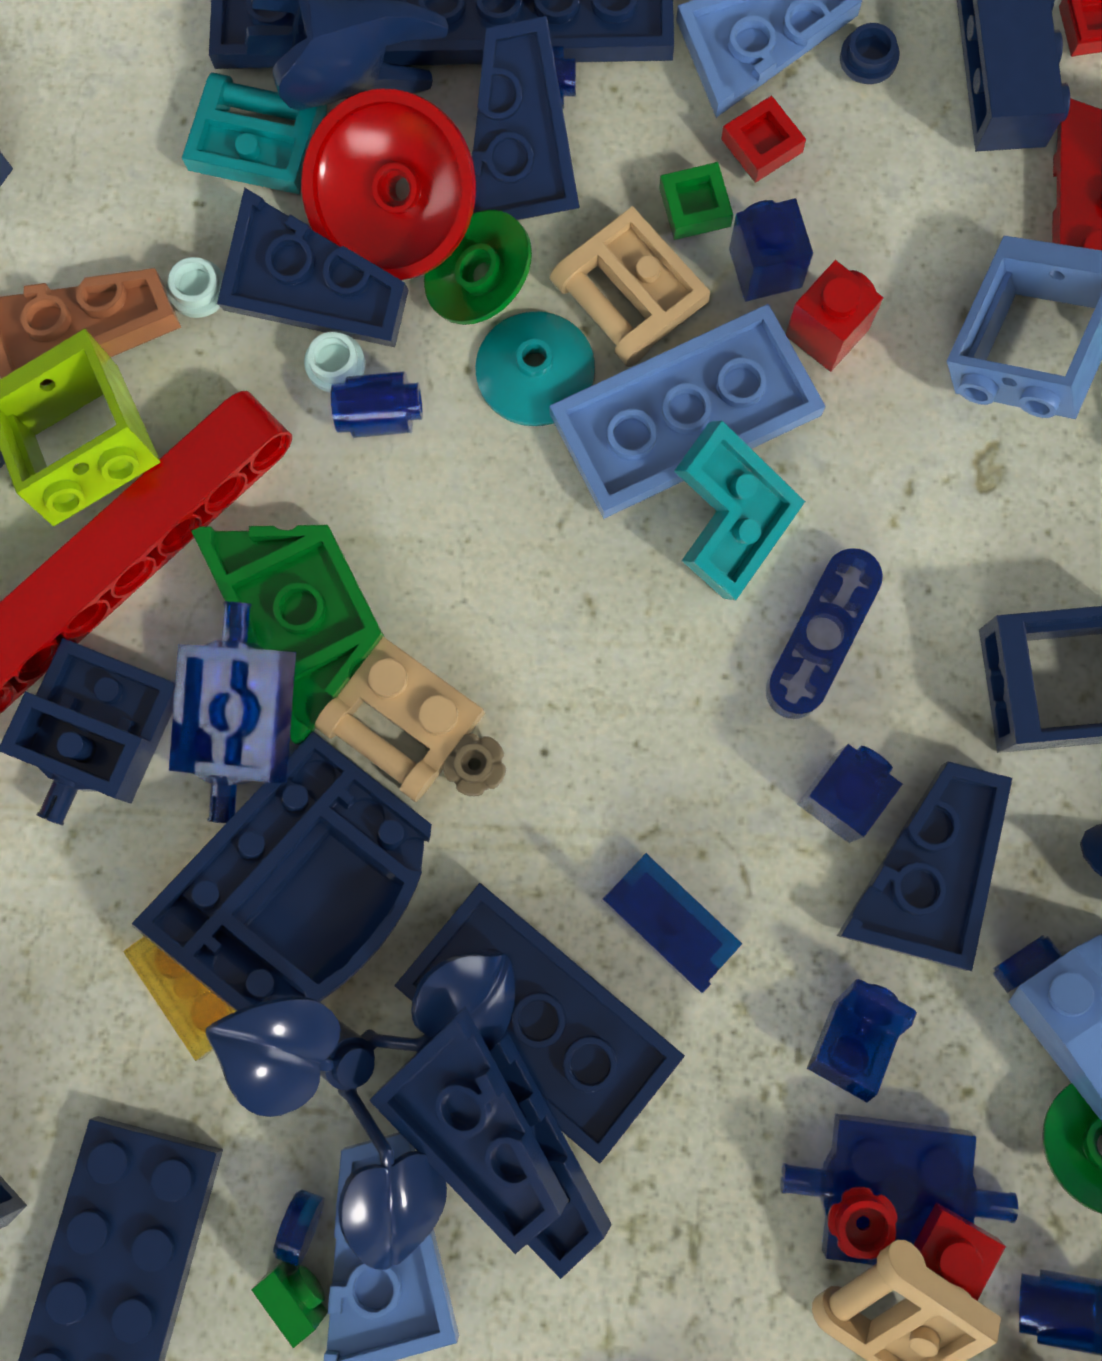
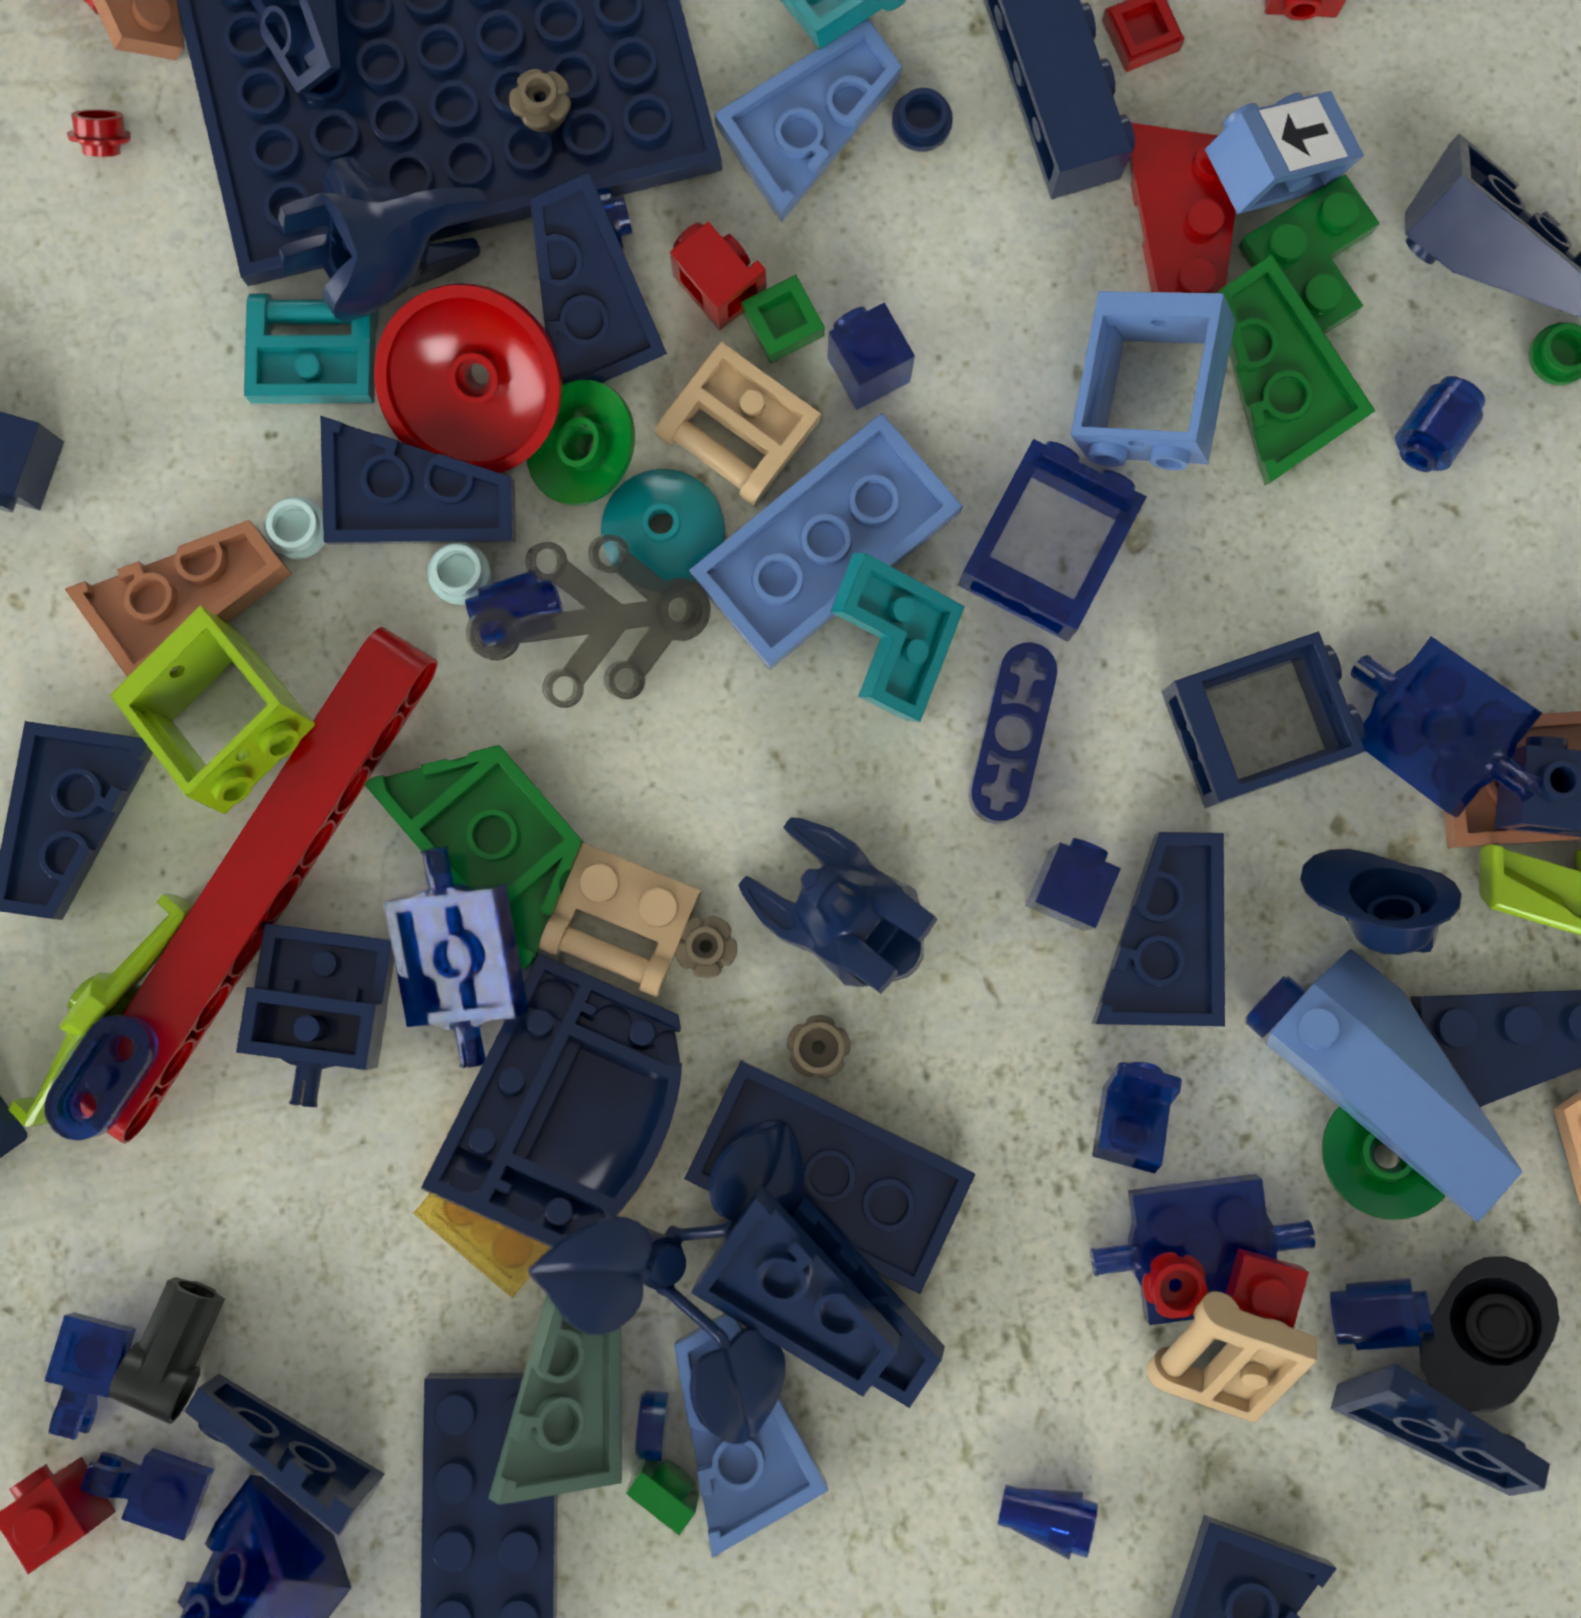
camera: 20 degrees left, 5 degrees up
clear blue panel [601,853,742,994] -> none
red plate [721,95,806,183] -> none
red brick [785,260,884,372] -> none
none -> clear smoke plant [466,534,711,708]
none -> sand green wing [488,1295,622,1505]
none -> red brick [670,221,767,331]
none -> dark blue piece [738,817,938,994]
none -> dark tan plate [787,1015,850,1079]
none -> clear blue window [958,439,1147,642]

